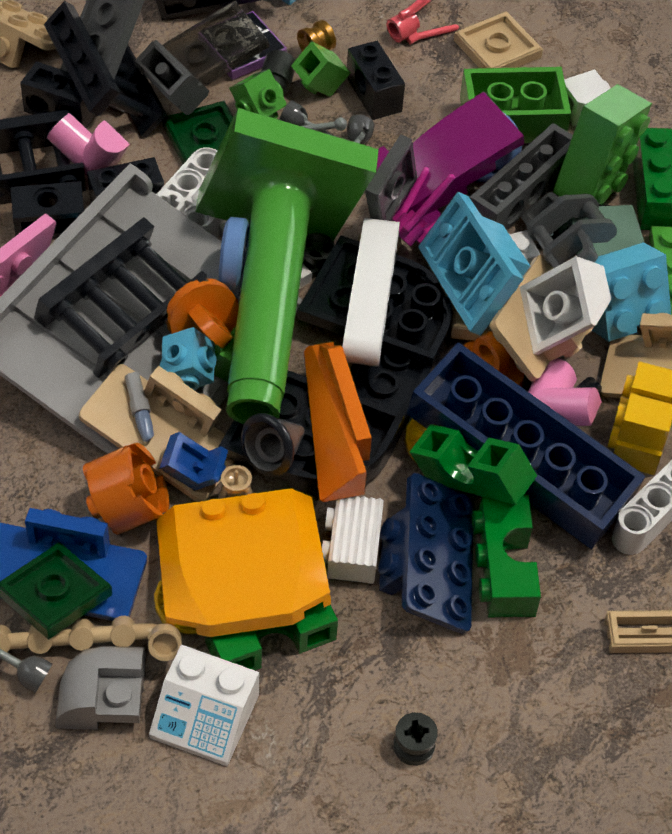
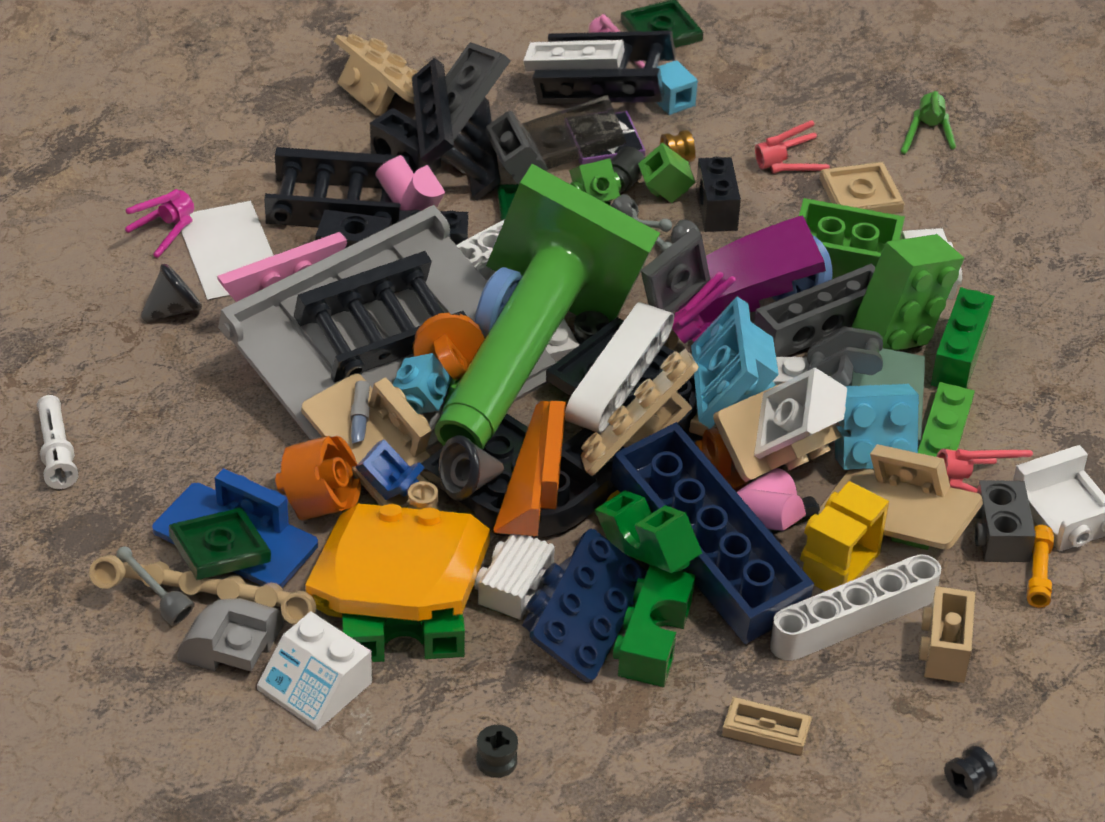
camera: 20 degrees right, 10 degrees down
none -> tan bracket [581,349,699,476]

